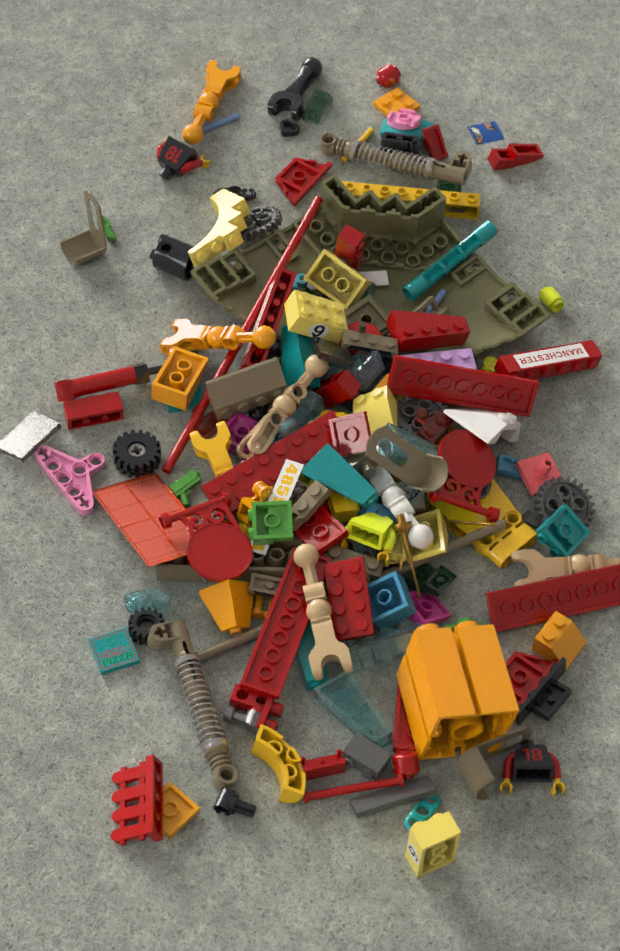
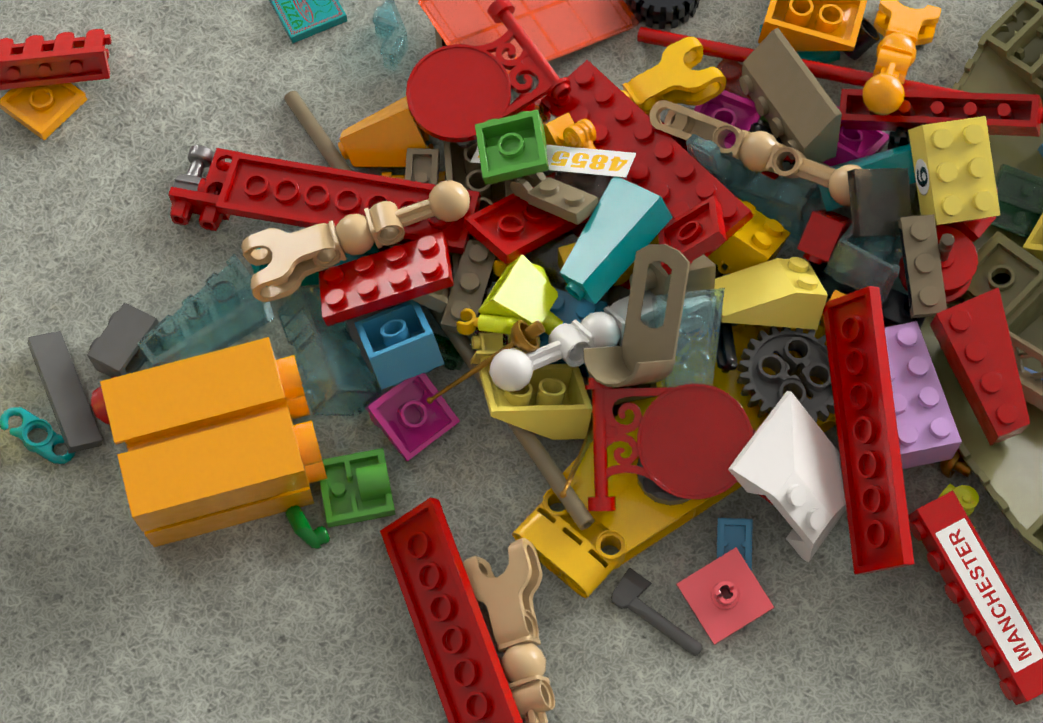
camera: 90 degrees right, 10 degrees up
black tyre [128,607,165,646] -> none
dark tan piece [147,620,238,791] -> none
bright green piece [168,470,201,508] -> none
black axle [213,787,257,817] -> none
yellow brick [250,724,306,803] -> none
red hinge [300,749,346,781] -> none
red bar [303,774,404,804] -> none
clear green slope [404,563,457,597] -> none
clear red plate [414,407,454,447] -> none
dark tan piece [457,726,532,800] -> none
torso [500,740,565,796] -> none
red wing [505,651,559,706] -> none
black bracket [516,657,572,726] -> none
light orange slope [532,611,587,670] -> none
dark grey gear [533,475,595,527] -> none
teal plate [535,503,591,557] -> none

